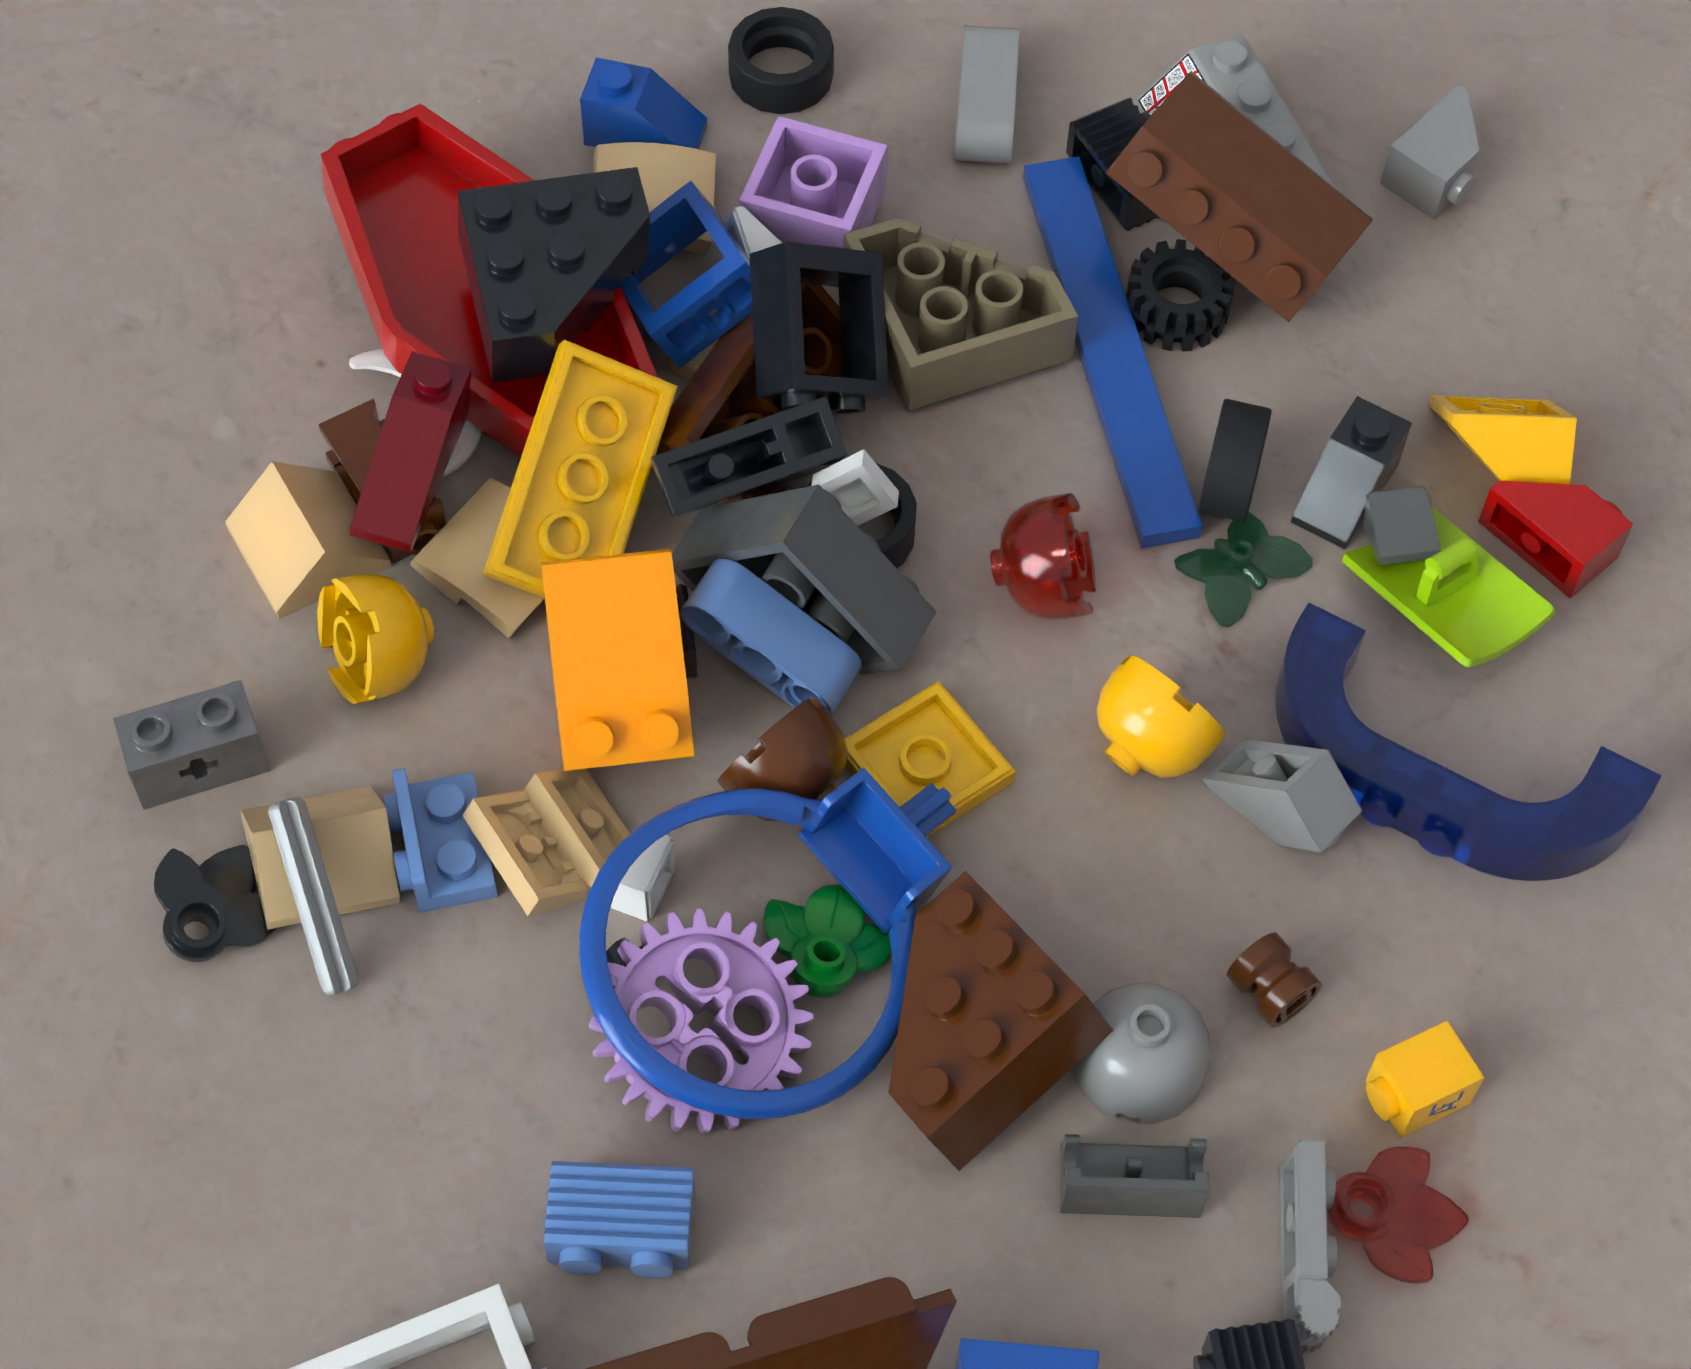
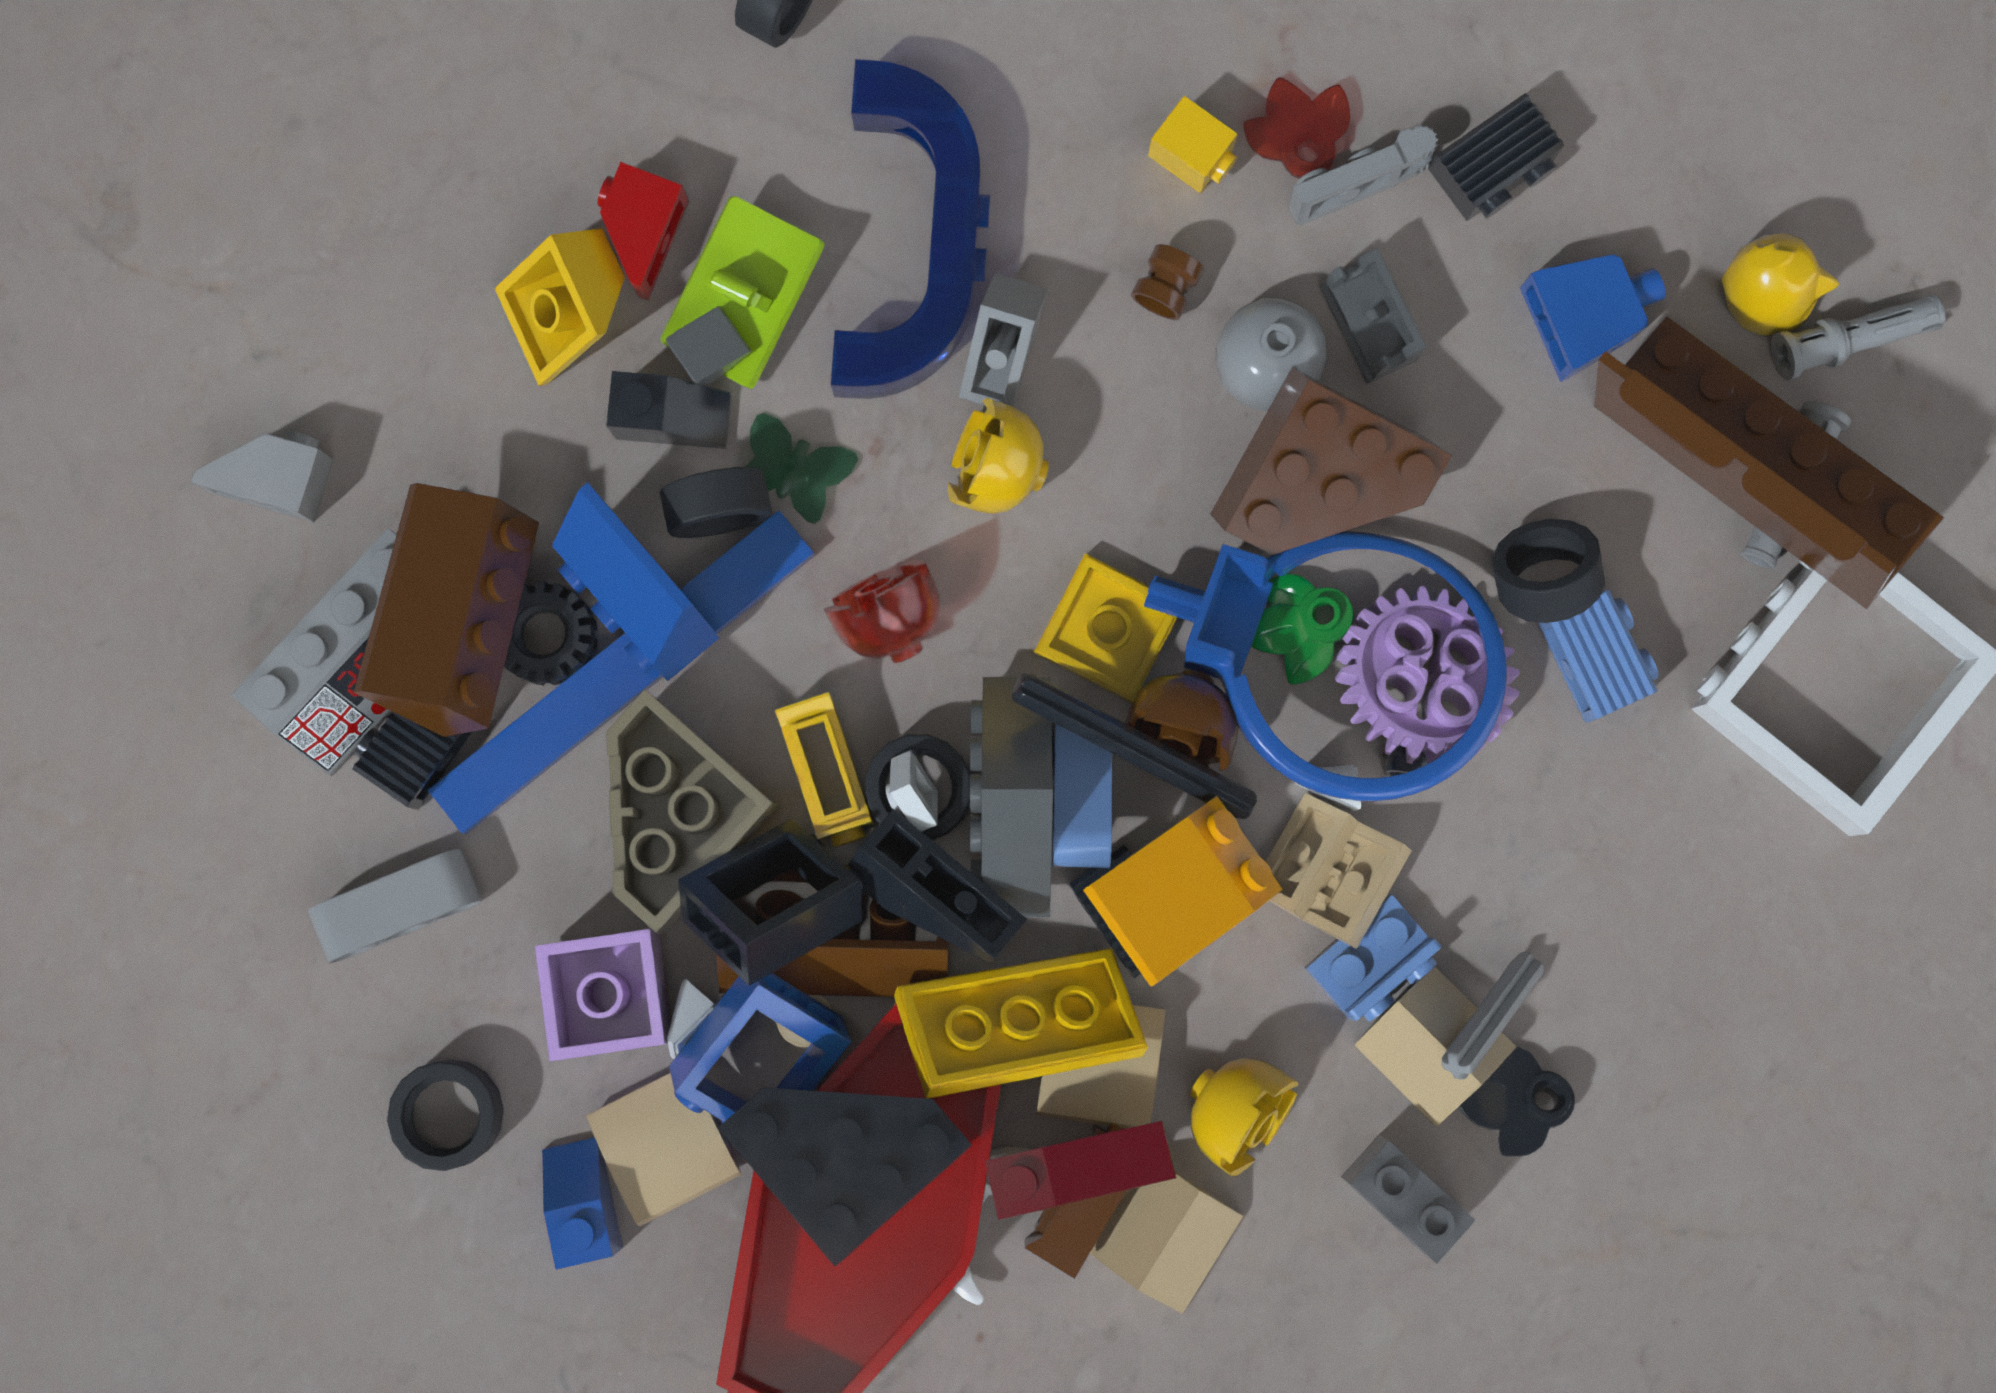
camera: 115 degrees left, 25 degrees up
none -> blue slope [552,482,719,681]
none -> yellow window [775,692,874,848]
none -> black axle [1011,674,1257,819]
none -> black tyre [1492,518,1605,623]

